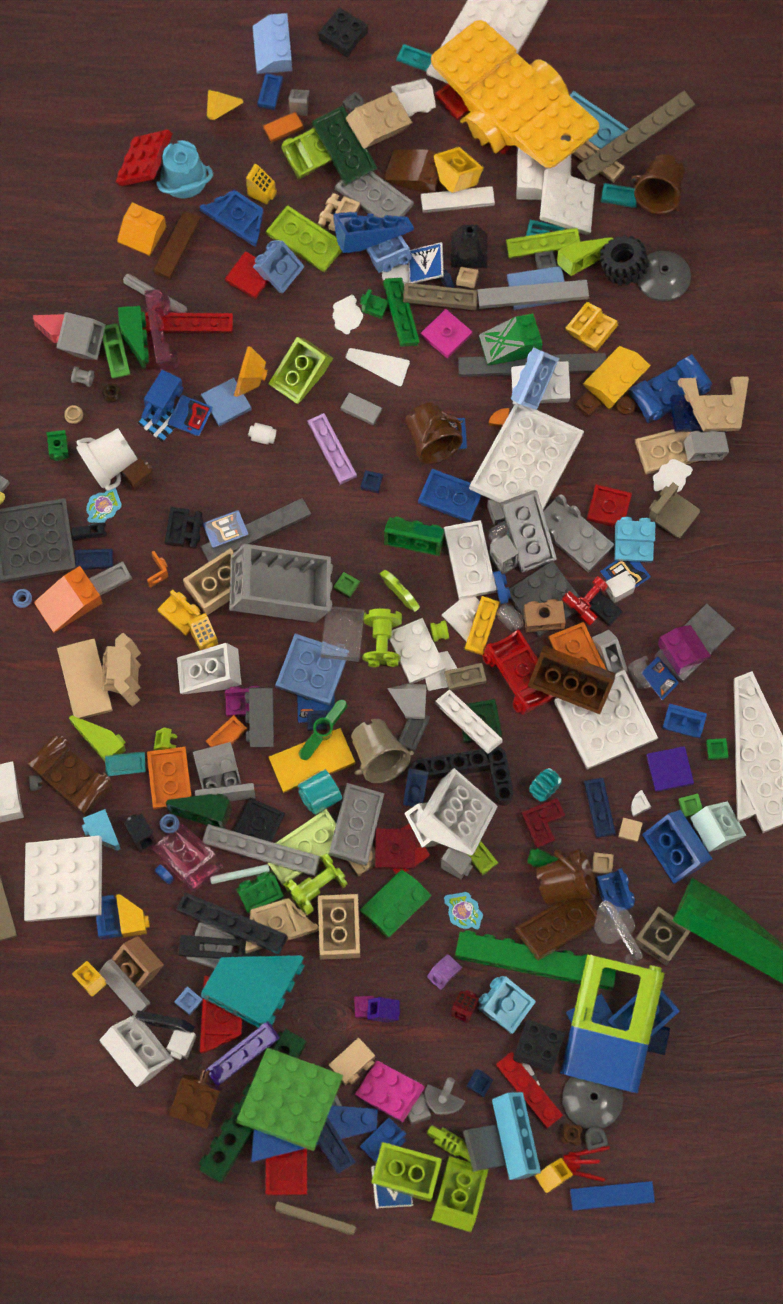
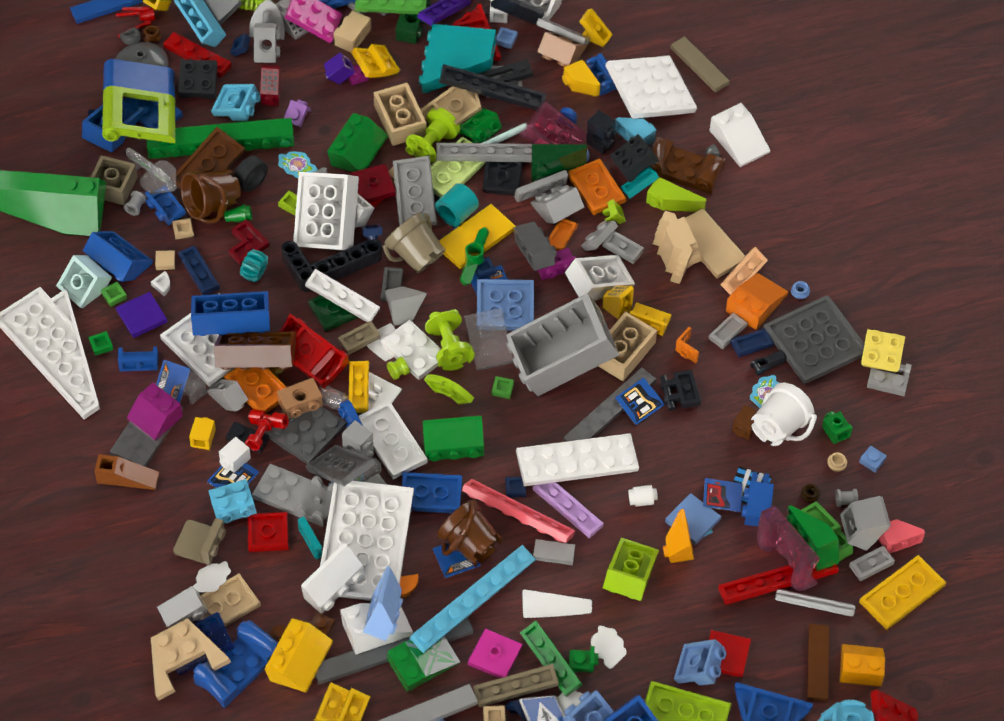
camera: 160 degrees right, 15 degrees down
none -> dark orange slope [95,454,159,490]
none -> light grey bush [124,191,146,216]
none -> yellow brick [189,417,216,450]
none -> blue brick [191,291,270,336]
none -> black tyre [234,156,268,192]
none -> light grey brick [254,23,280,63]
none -> teal tile [297,516,322,560]
none -> white slope [301,543,364,614]
none -> yellow slope [351,44,400,78]
none -> medium azure plate [409,545,536,653]
none -> coral plate [462,479,575,543]
none -> white plate [516,433,639,486]
none -> light grey plate [581,221,618,251]
none -> light grey plate [602,231,644,264]
none -> black brick [609,134,659,183]
none -> light nougat tile [720,247,768,295]
none -> light grey plate [849,545,895,582]
none -> medium blue plate [859,446,887,473]
none -> yellow tile [859,555,946,630]

